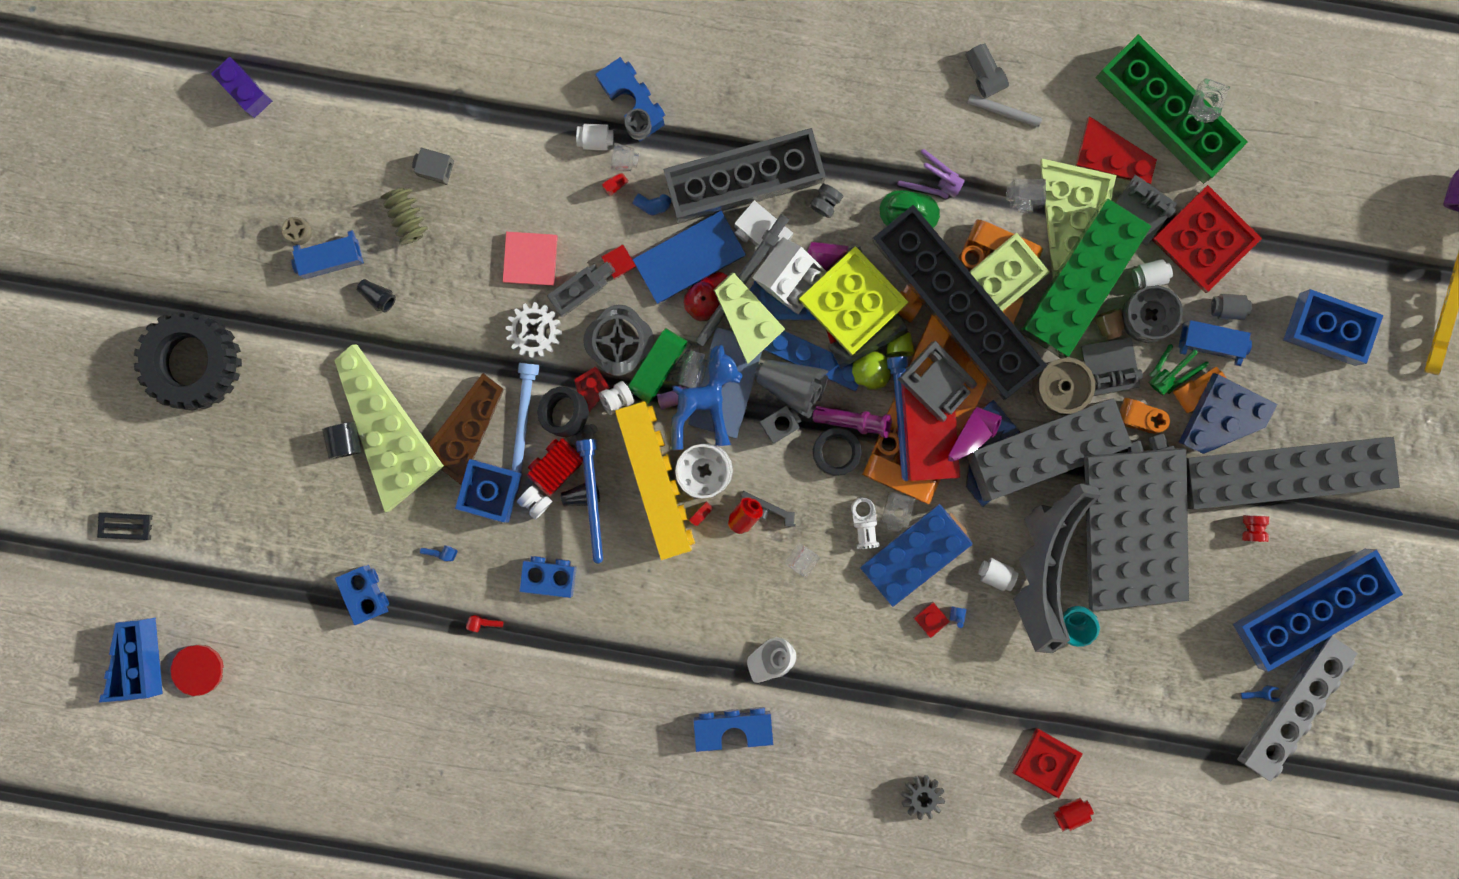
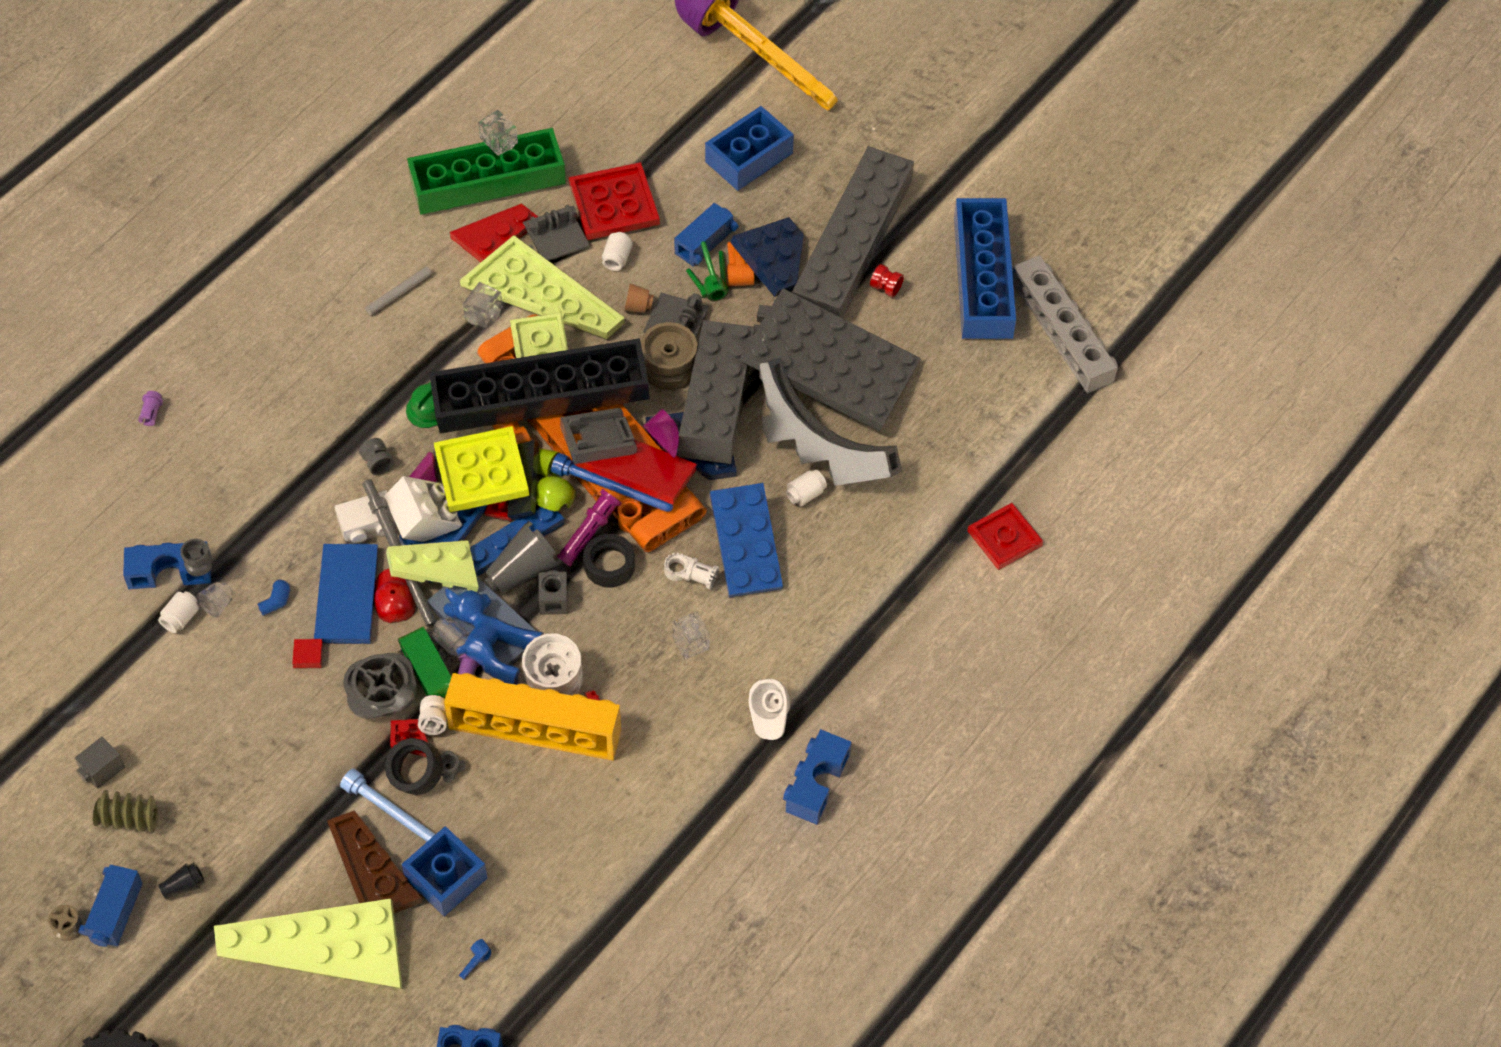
camera: 65 degrees left, 30 degrees down
black piece [322,422,362,459] -> none
red hand [466,615,503,632] -> none
coral tile [503,231,558,286] -> none
white gear [505,302,562,358] -> none
white wheel [517,484,553,520] -> none
blue brick [519,556,577,598] -> none
red brick [527,438,583,496] -> none
dark grey hinge [547,262,615,317] -> none
black cone [561,483,600,507] -> none
blue piece [576,439,603,564] -> none
red tile [602,173,629,196] -> none
dark grey brick [663,128,826,223] -> none
red brick [728,497,763,534] -> none
dark grey piece [741,491,796,527] -> none
clear brick [881,492,916,532] -> none
medium lavender plant [898,149,965,199] -> none
dark grey gear [901,775,945,820] -> none
red plate [913,602,950,638] -> none
blue hand [949,606,967,628] -> none
dark grey piece [965,43,1009,98] -> none
green brick [1019,199,1152,358] -> none
red brick [1053,798,1094,832] -> none
teal piece [1063,606,1100,647] -> none
orange piece [1119,398,1170,434] -> none
dark grey wheel [1122,285,1183,343] -> none
dark grey brick [1211,294,1252,320] -> none
blue hand [1241,685,1281,702] -> none

